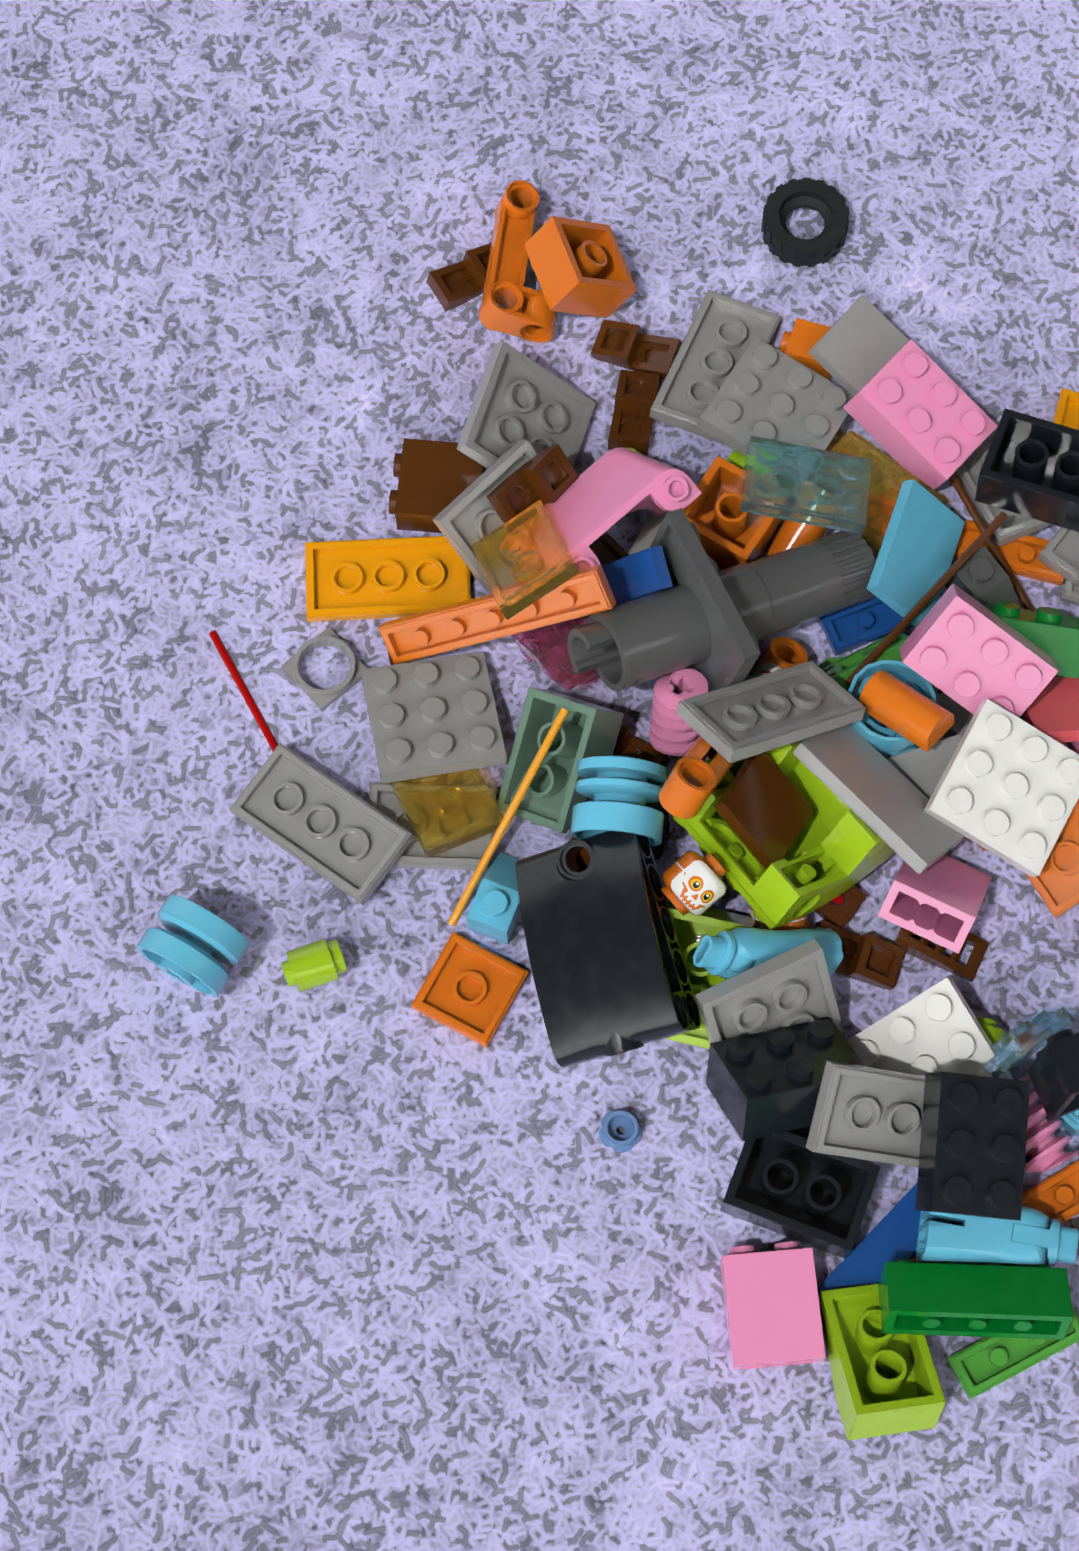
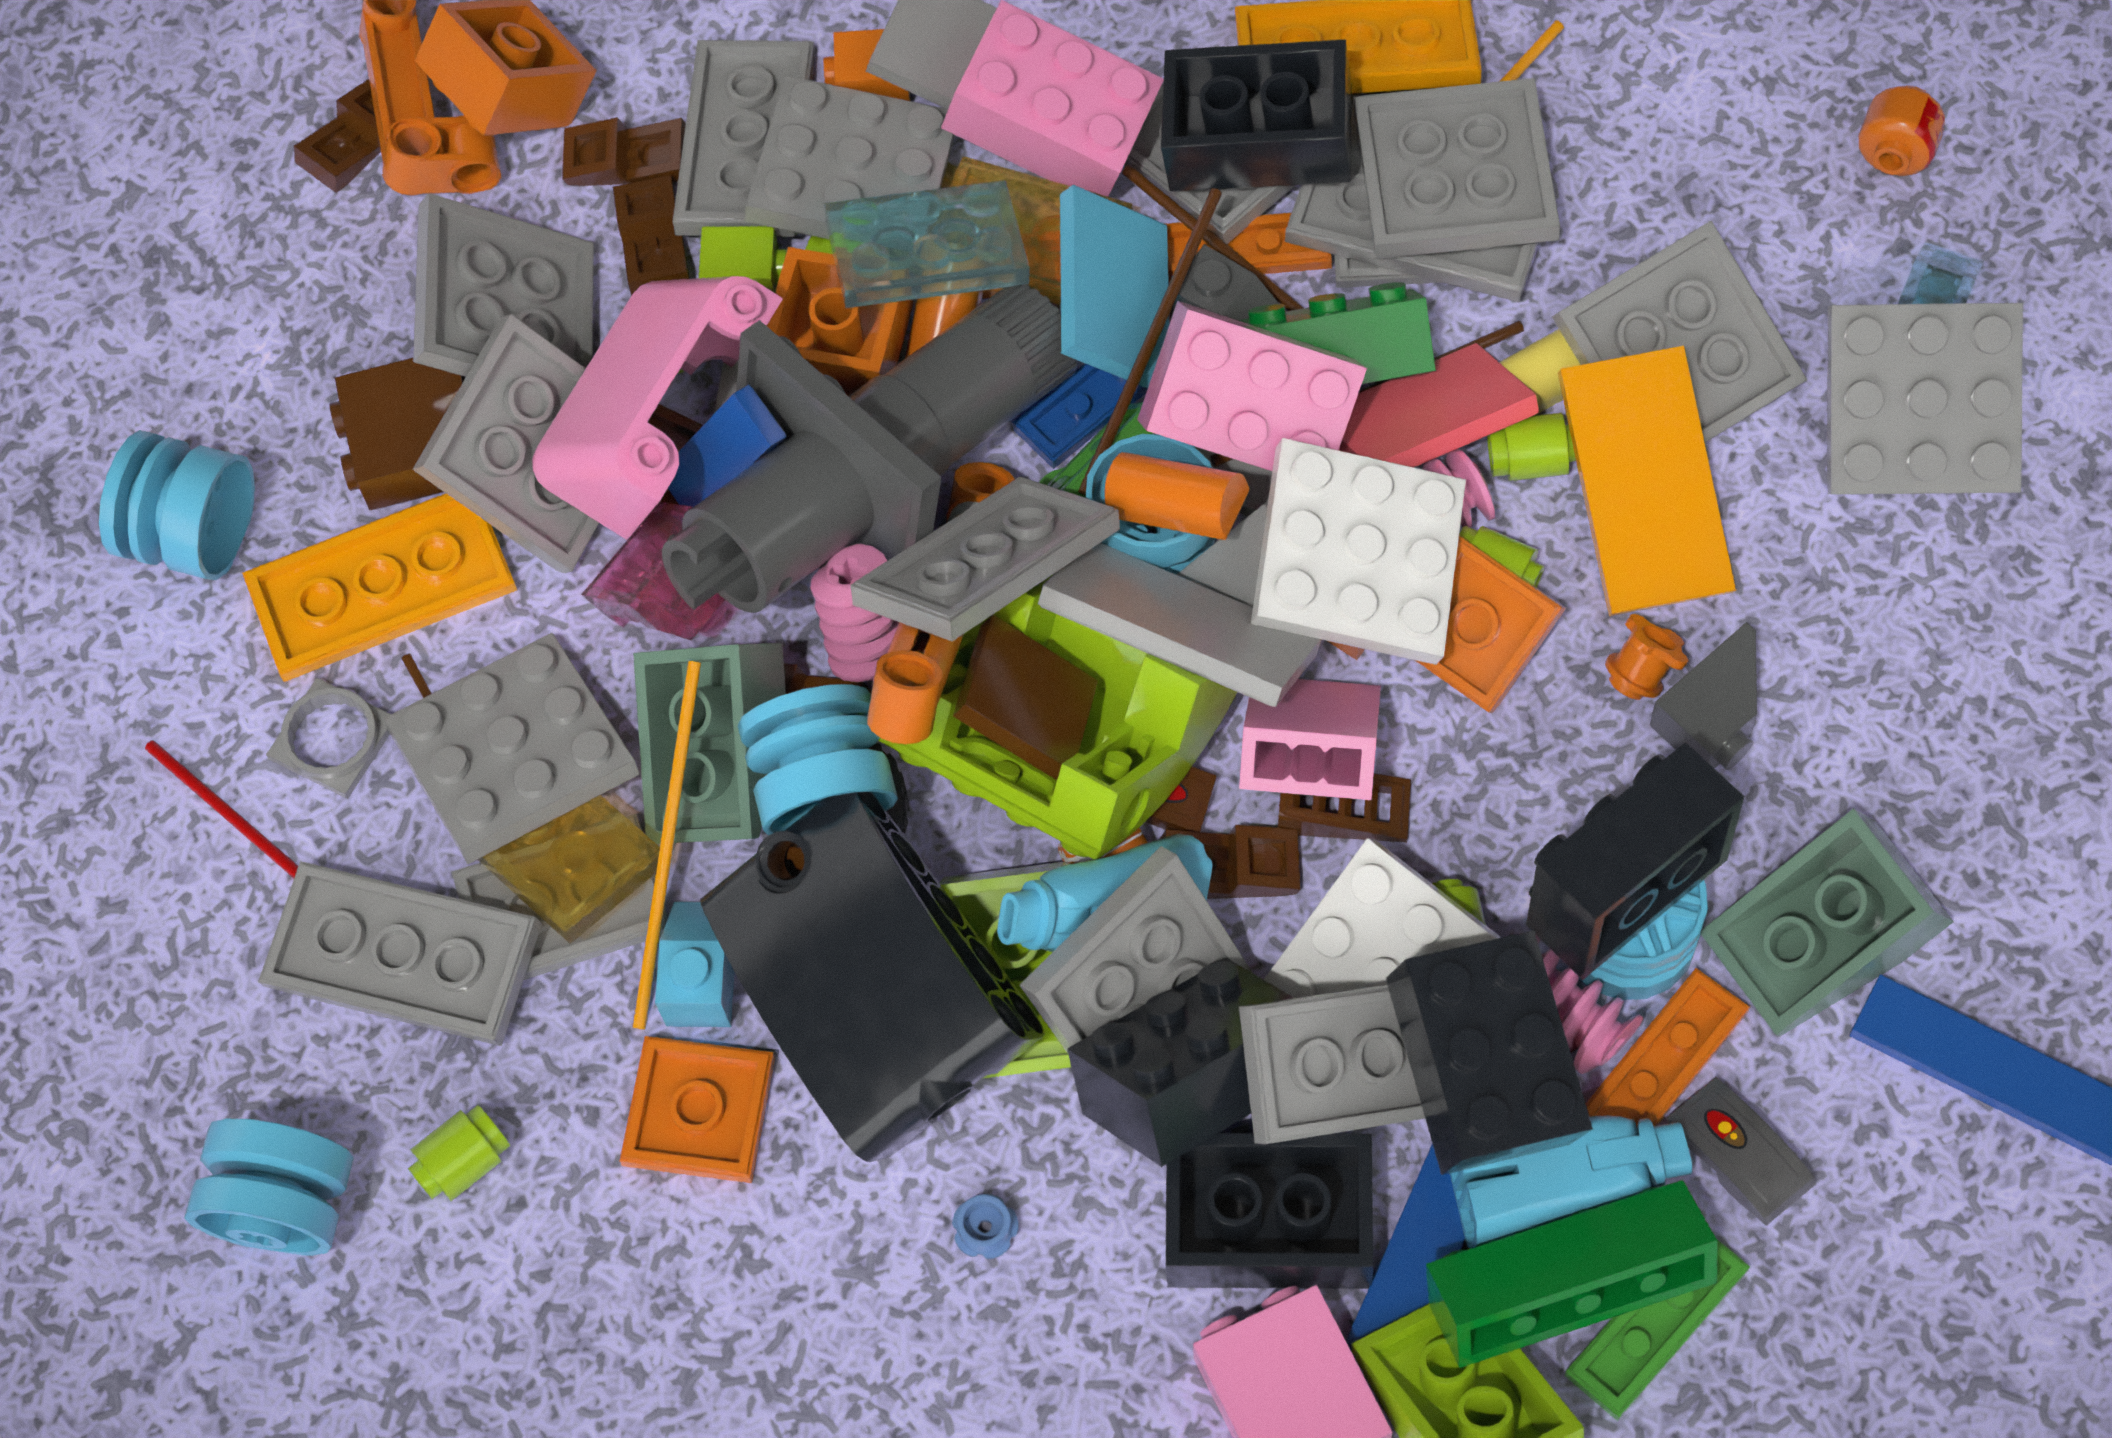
camera: 15 degrees left, 5 degrees down
orange tile [378,565,617,665] -> none
clear yellow tile [472,500,580,620] -> none
reddish brown slope [486,444,579,529] -> none
head [660,851,727,916] -> none
clear light blue plate [984,1007,1075,1078] -> none
none -> medium azure wheel [99,430,255,581]
none -> lime brick [698,226,787,293]

